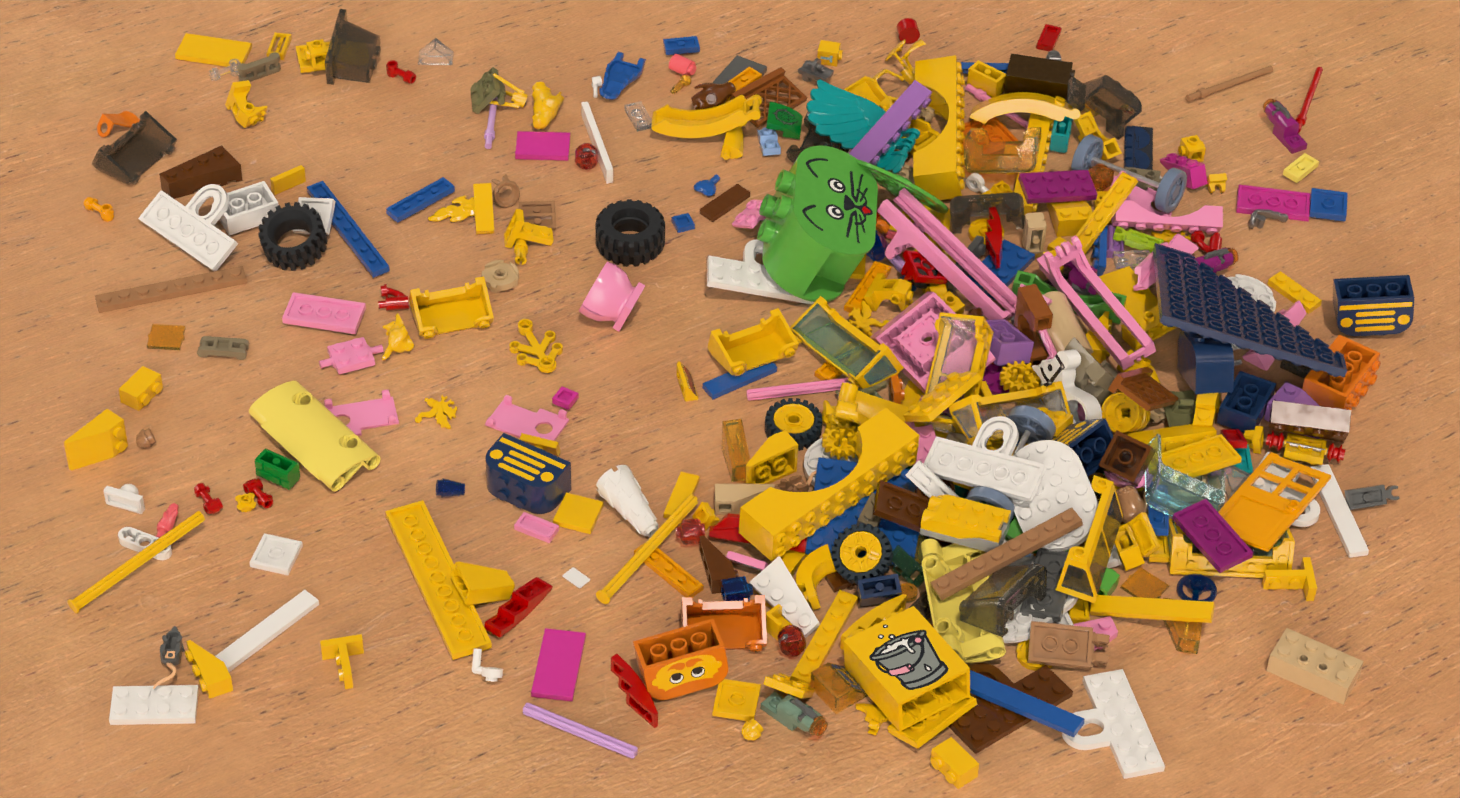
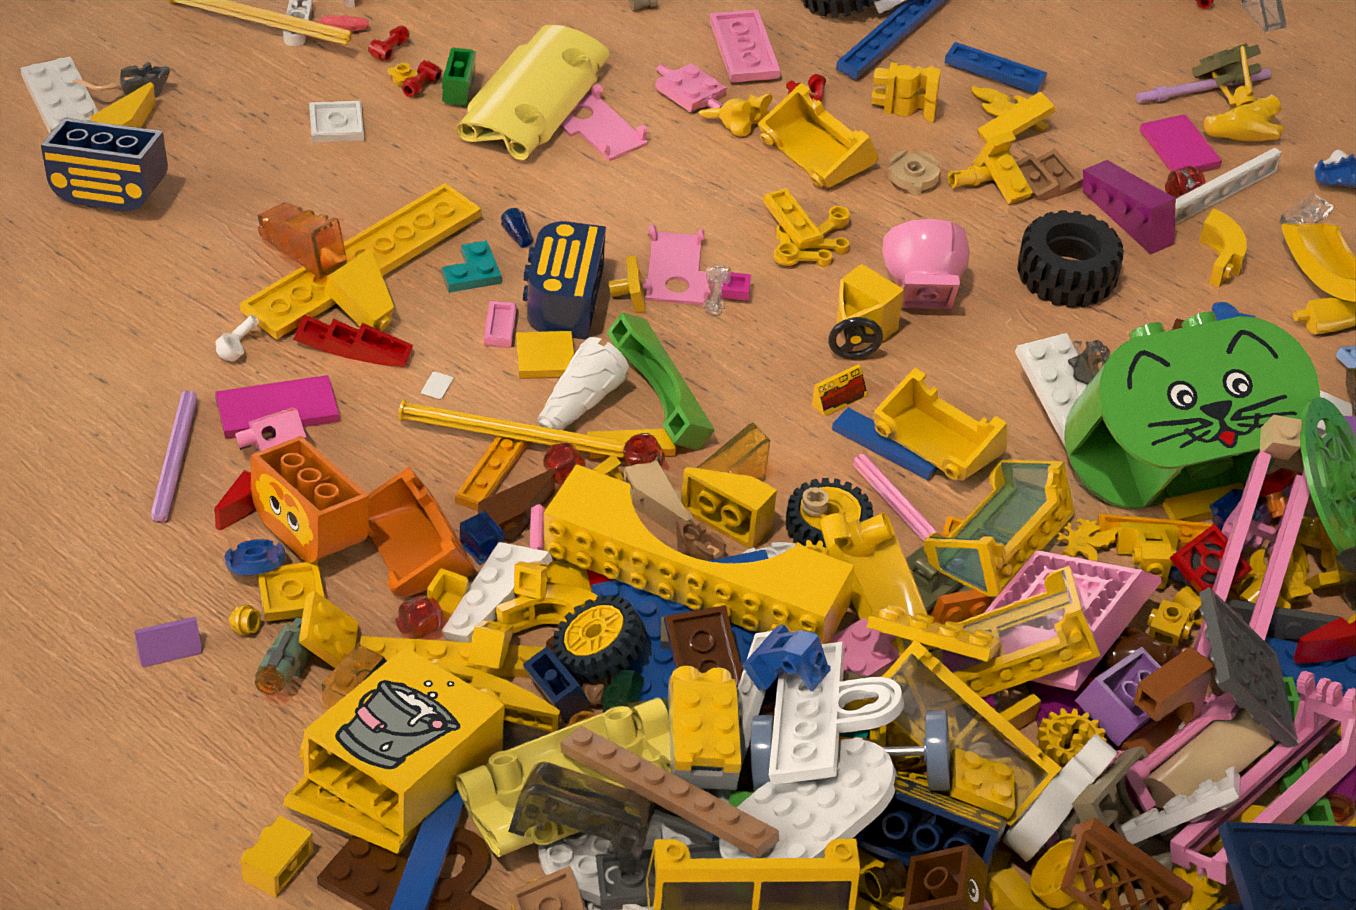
camera: 65 degrees right, 0 degrees up
white tile [215,590,319,672] -> none
yellow bracket [320,634,364,689] -> none
yellow piece [415,395,458,430] -> none
medium nougat piece [492,174,520,207] -> none
blue tile [671,213,695,233] -> none
none -> dark blue brick [41,118,168,211]
none -> medium lavender slope [134,617,202,667]
none -> blue tile [224,539,286,575]
none -> bright pink torso [235,407,306,451]
none -> clear orange wedge [258,202,347,279]
none -> teal plate [442,240,502,293]
none -> yellow slope [468,619,514,672]
none -> yellow tile [514,561,547,599]
none -> bright green arch [606,312,715,451]
none -> clear red head [623,433,665,467]
none -> clear bar [704,264,731,316]
none -> blue tile [742,625,831,691]
none -> yellow tile [763,188,824,250]
none -> tan bush [801,487,829,517]
none -> yellow piece [828,263,904,359]
none -> yellow hips [871,62,941,123]
none -> clear smoke piece [1068,340,1110,385]
none -> magenta wedge [1082,160,1176,255]
none -> white wing [1120,766,1240,847]
none -> yellow arch [1199,208,1247,288]
none -> dark grey plate [1199,587,1299,748]
none -> tan brick [1260,415,1302,460]

